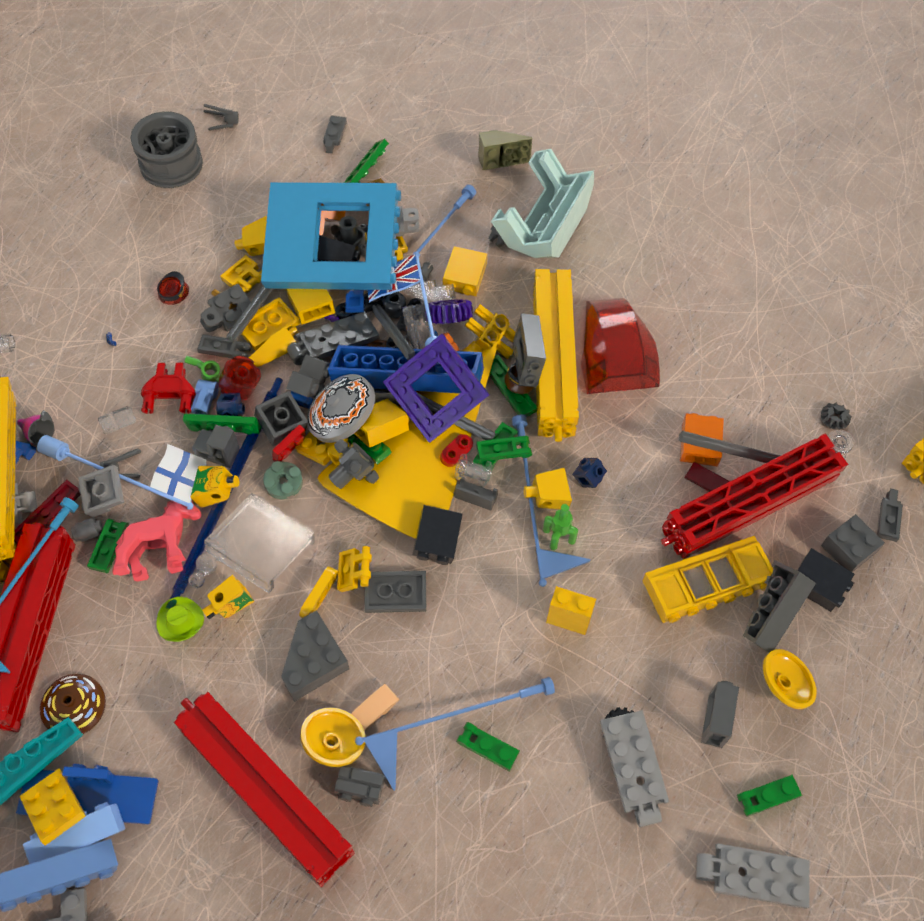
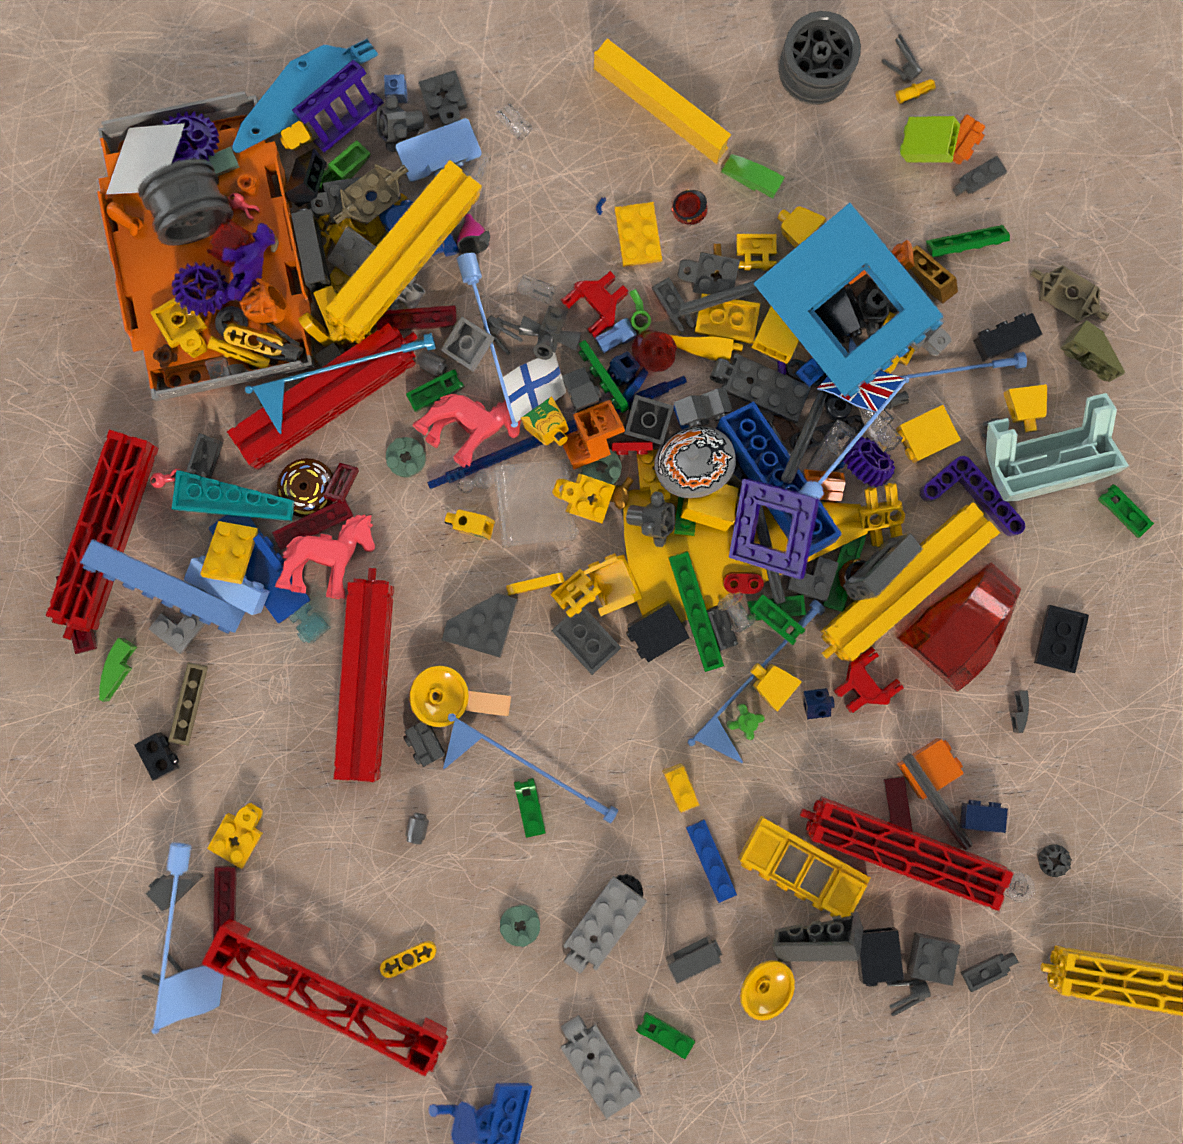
camera: 50 degrees right, 25 degrees up
lime hat [156,597,204,642] -> none
none -> dark red plate [272,498,354,550]
none -> coral animal [275,515,375,599]
none -> clear light blue brick [289,602,331,644]
none -> dark red tile [323,463,359,504]
none -> sand green plate [386,437,426,478]
none -> flat silver brick [405,813,429,844]
none -> sand green plate [500,904,540,947]
none -> dark grey brick [519,306,582,360]
none -> yellow plate [552,473,615,523]
none -> orange bracket [562,400,625,470]
none -> yellow panel [583,553,642,616]
none -> yellow tile [594,38,732,164]
none -> pearl gold rock [610,476,634,509]
none -> yellow plate [614,202,662,267]
none -> blue tile [622,368,649,401]
none -> green plate [668,551,724,672]
none -> blue plate [686,819,737,903]
none -> bright green slope [721,154,785,199]
none -> dark grey brick [785,556,839,602]
none -> red connector [833,647,904,713]
none -> dark grey plant [887,979,931,1016]
none -> yellow axle [895,79,936,104]
none -> lime brick [900,116,960,163]
none -> dark purple beam [919,456,1025,536]
none -> orange brick [953,114,986,165]
none -> dark blue brick [960,800,1008,833]
none -> black brick [973,313,1043,362]
none -> yellow torso [1004,384,1047,433]
none -> dark grey slope [1010,690,1029,733]
none -> dark tan plate [1030,265,1109,323]
none -> black plate [1034,605,1089,673]
none -> green plate [1098,484,1154,538]

